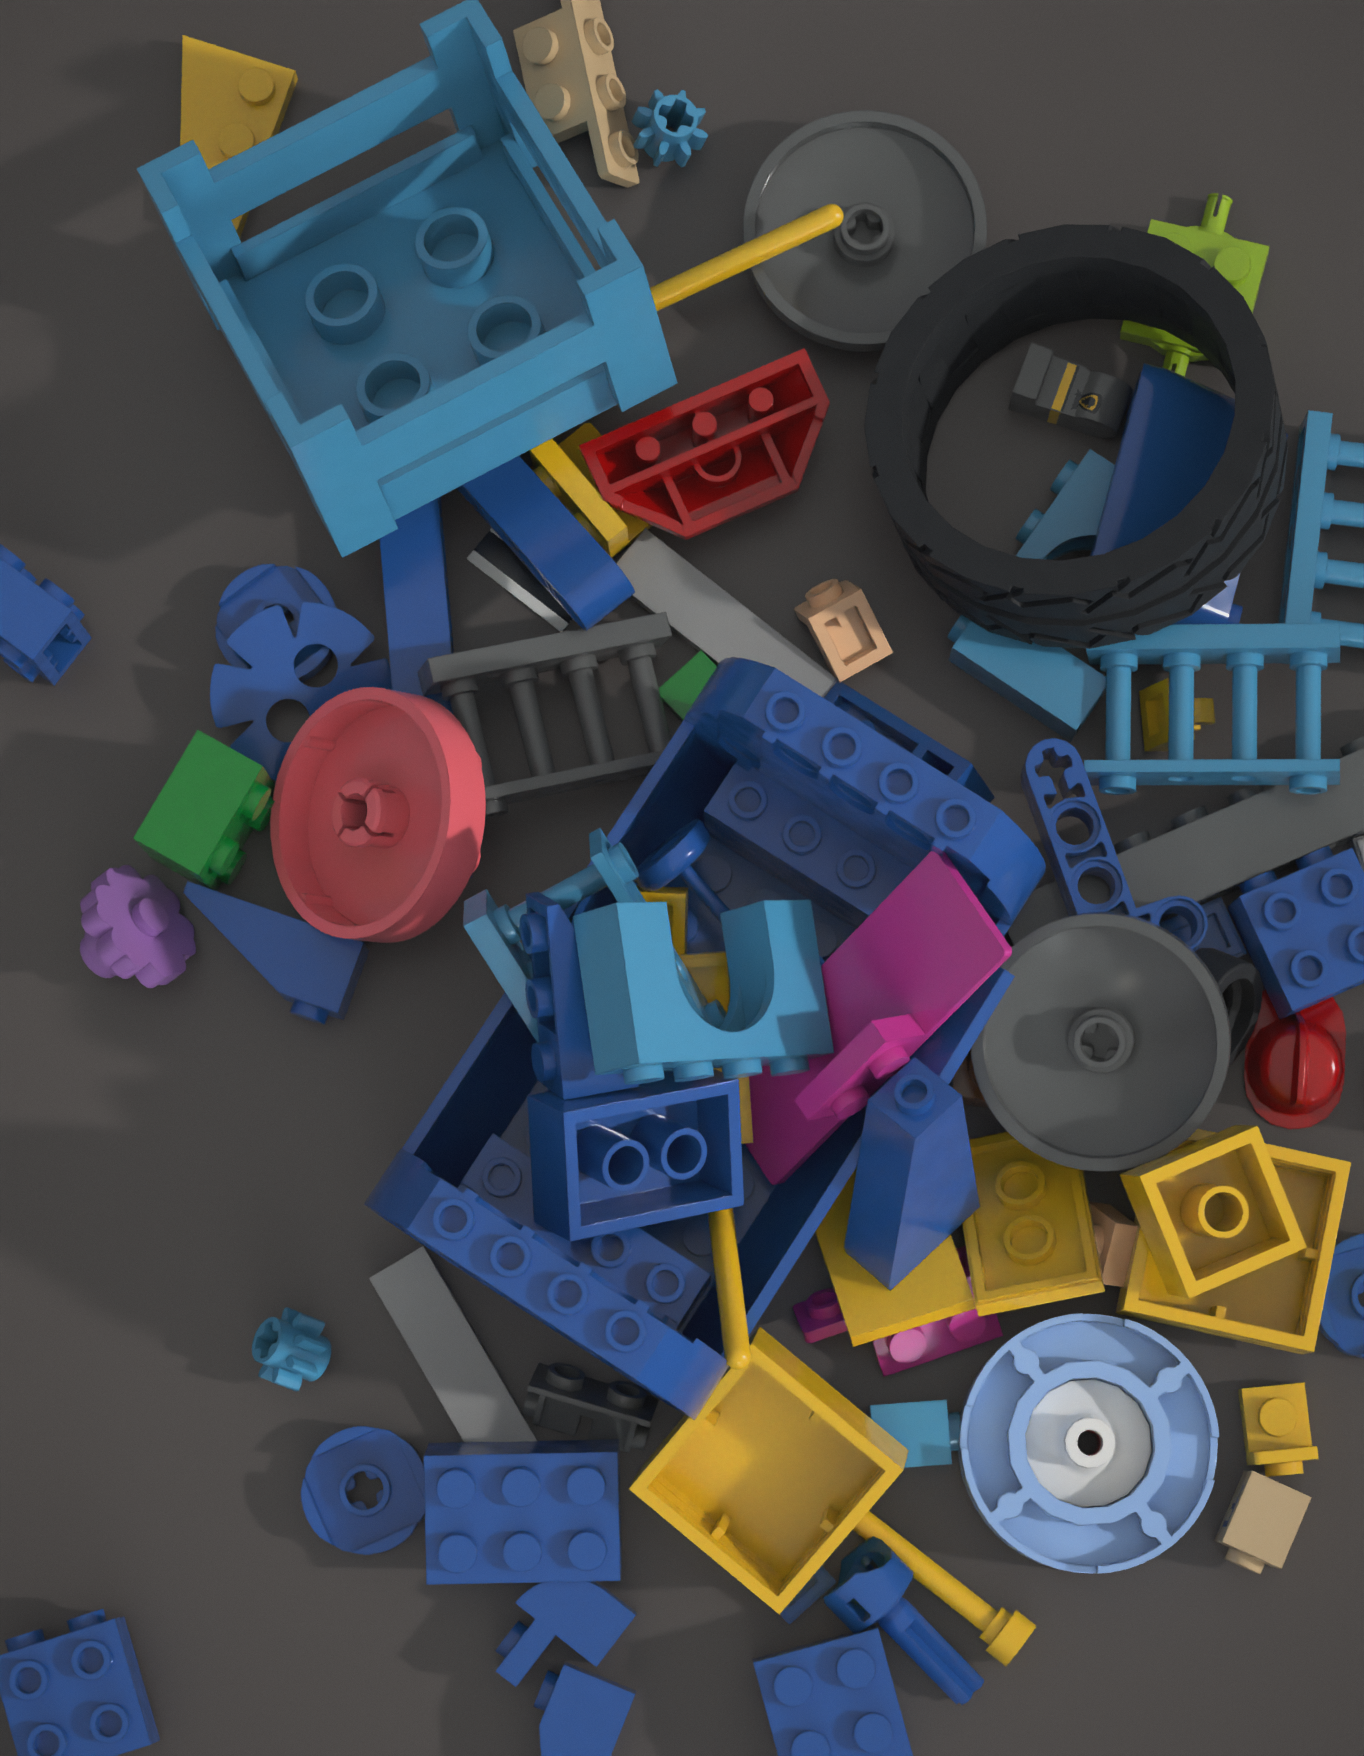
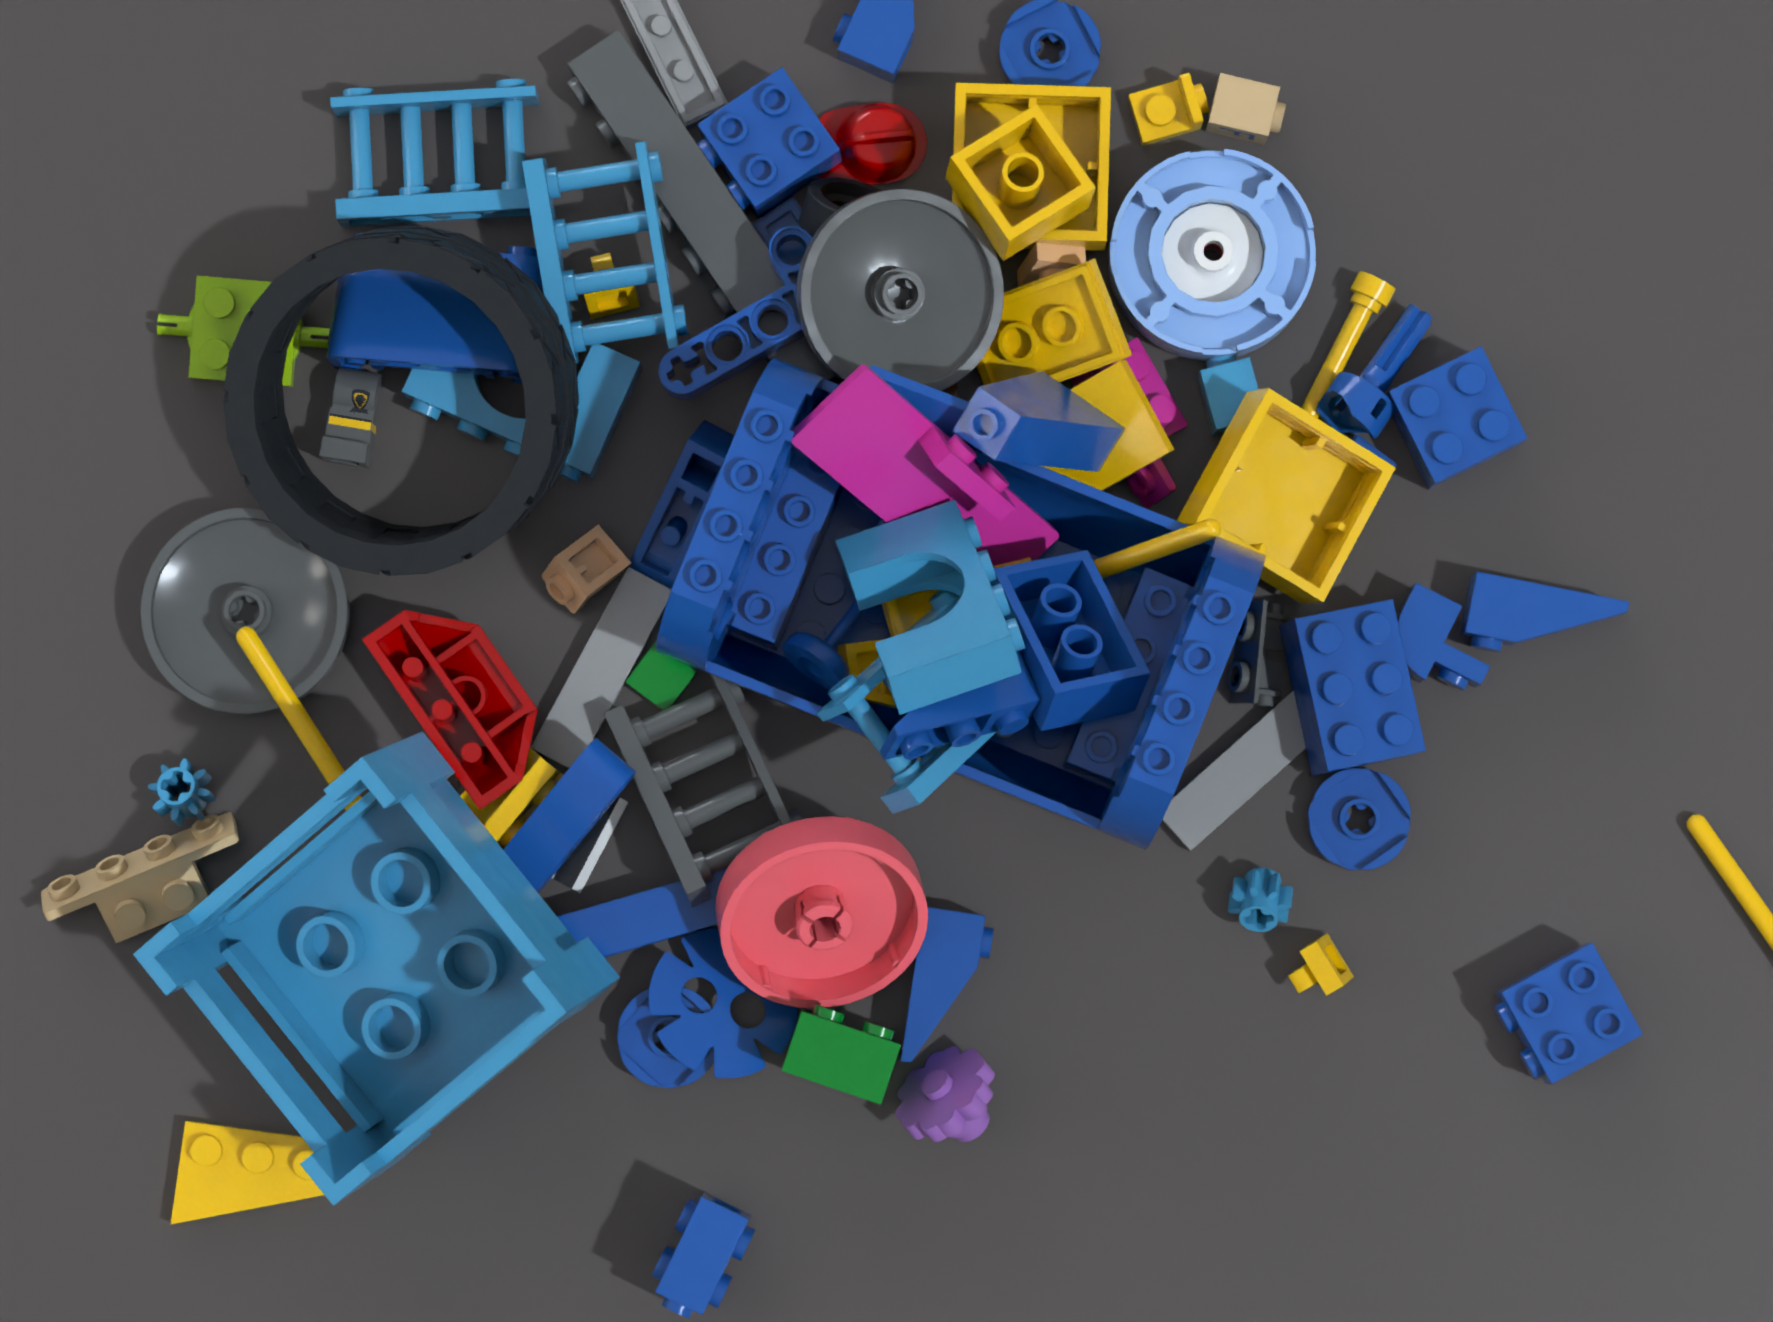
camera: 105 degrees left, 5 degrees up
none -> yellow tile [1288,933,1354,996]

